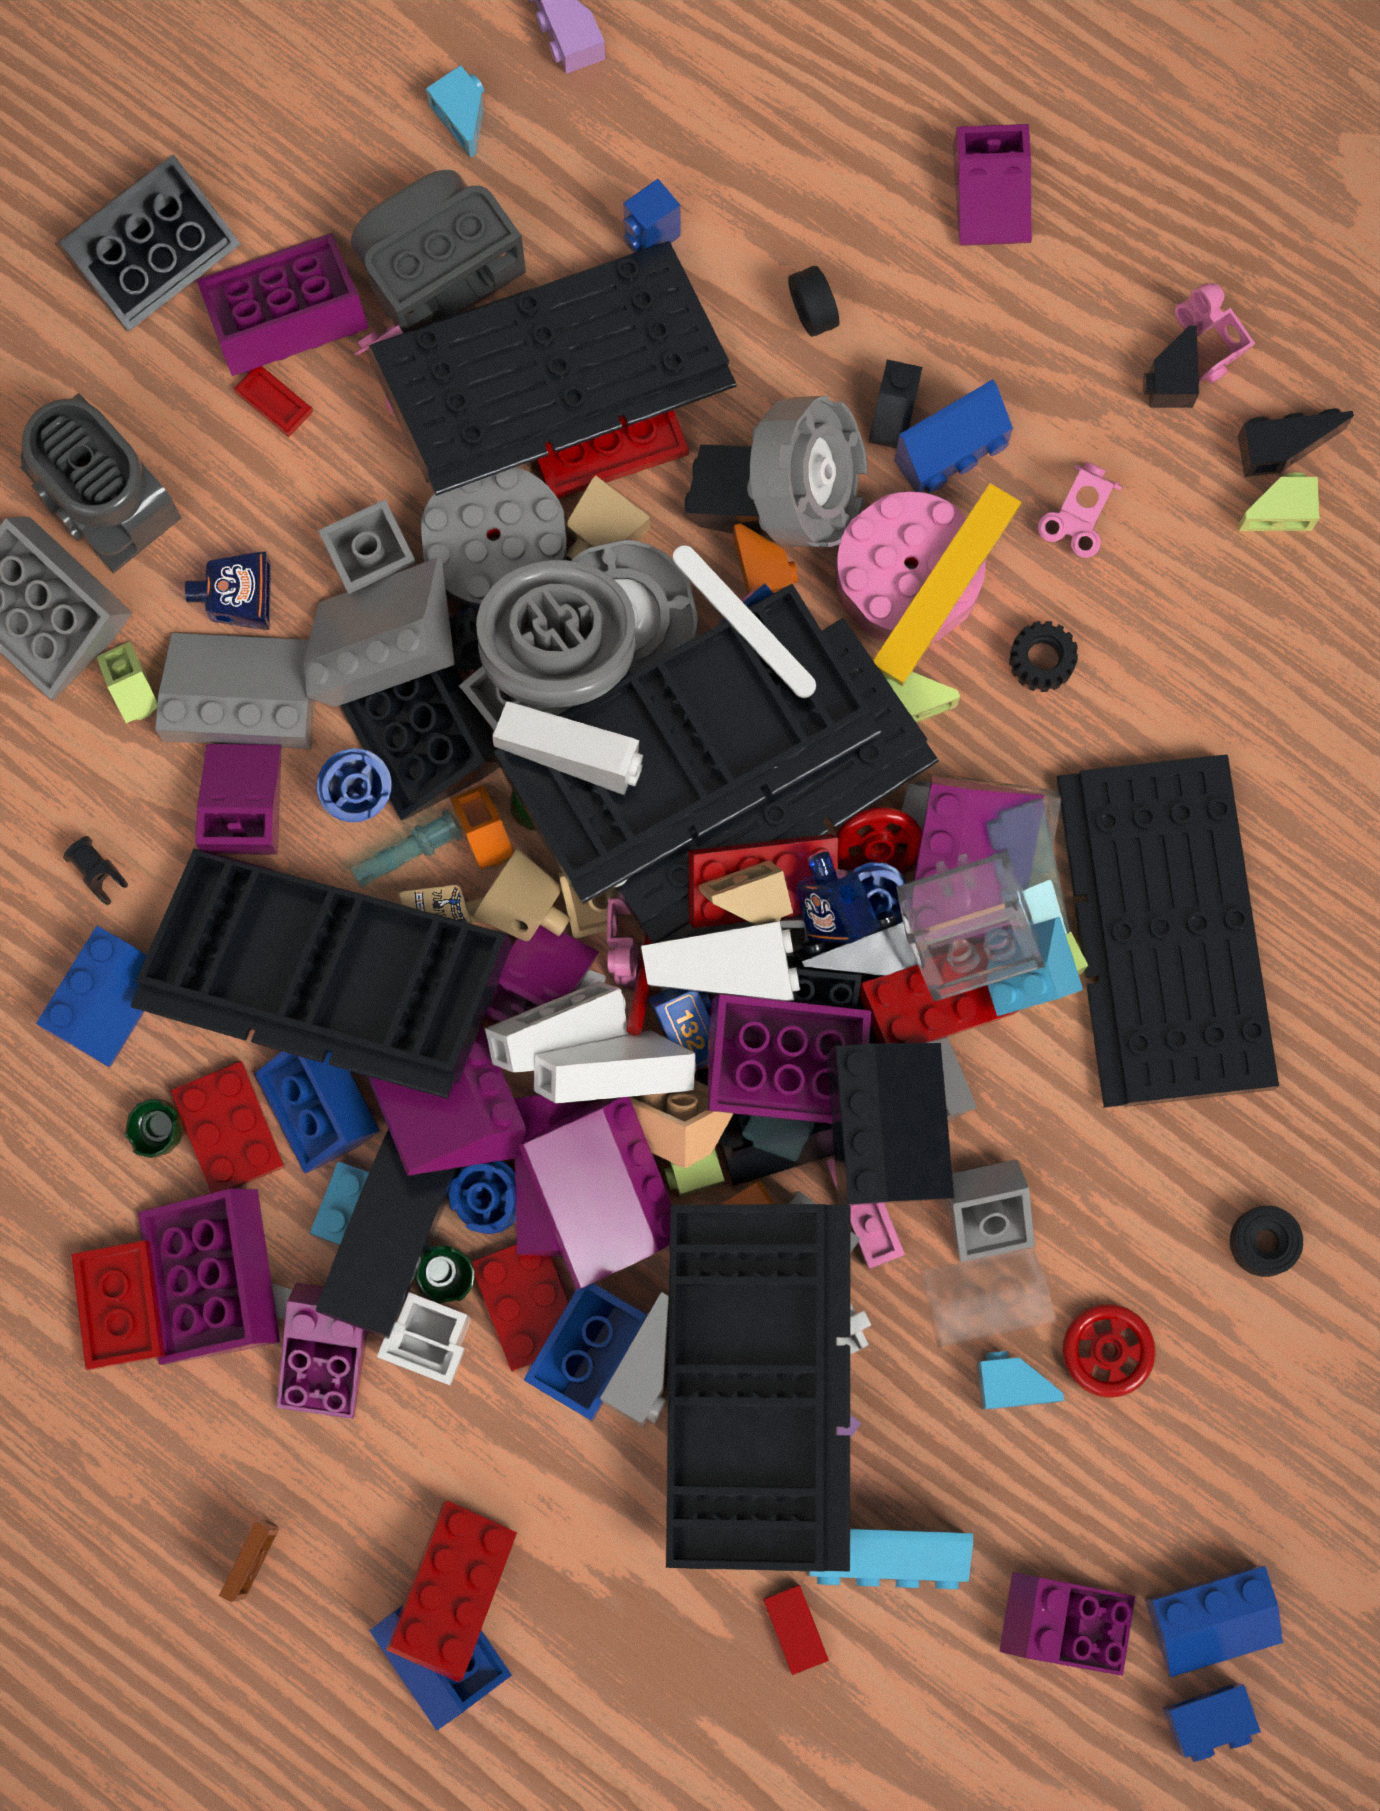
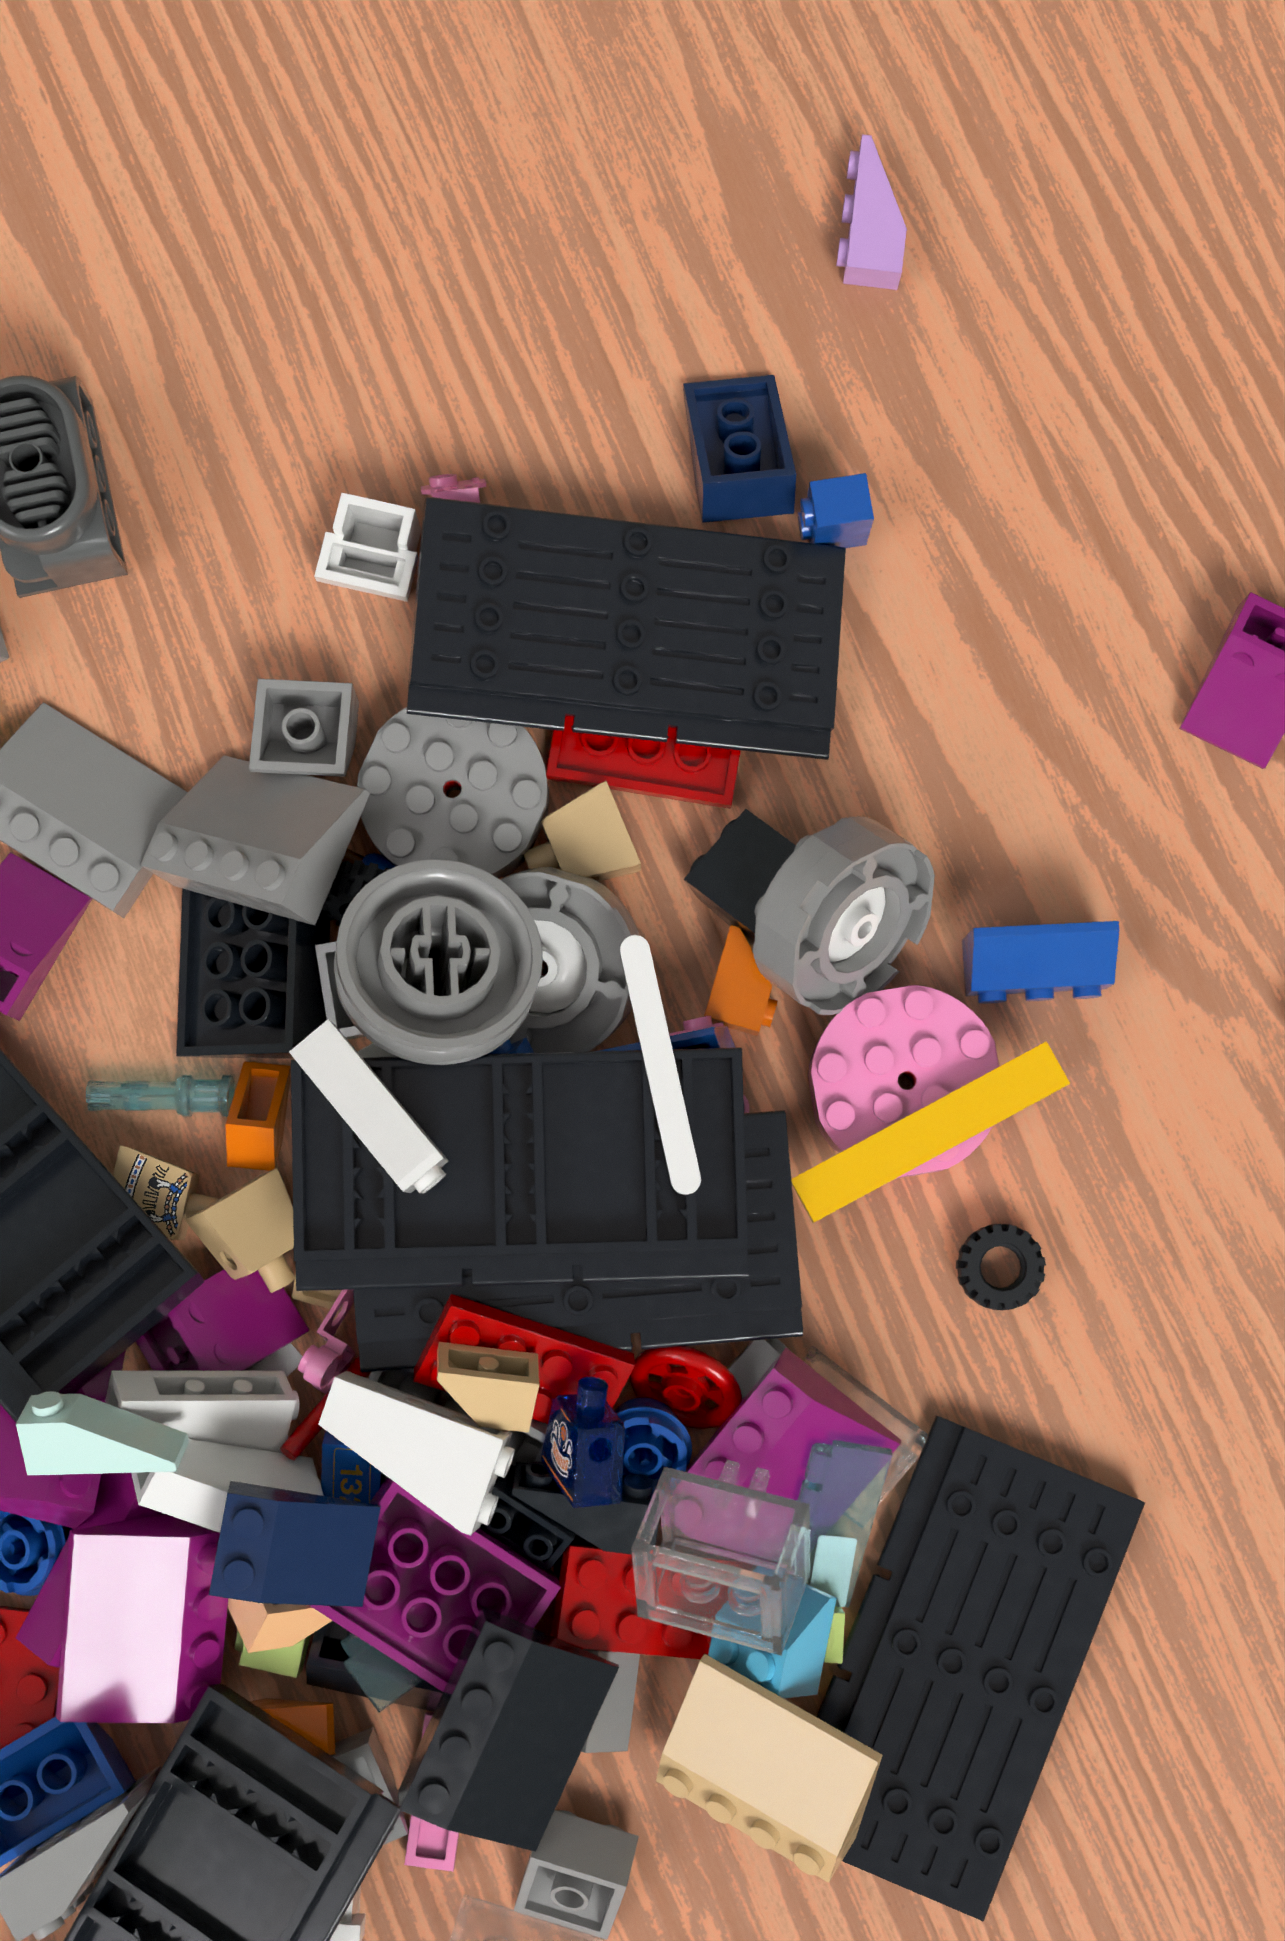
camera: 30 degrees right, 5 degrees up
black slope [55,154,241,331] -> none
clear blue torso [185,552,271,630] -> none
magenta slope [197,233,369,376] -> none
red tile [234,366,313,437] -> none
blue cone [317,748,392,822] -> none
dark grey brick [351,170,526,333] -> none
medium azure slope [426,65,485,158] -> none
black tyre [788,266,840,337] -> none
black slope [869,359,923,449] -> none
yellowish green slope [883,672,960,723] -> none
bright pink piece [1038,461,1123,558] -> none
none -> light aqua slope [16,1391,189,1475]
none -> dark blue slope [209,1481,381,1607]
none -> white plate [314,493,421,602]
none -> tan slope [656,1654,883,1883]
none -> dark blue slope [683,375,797,523]

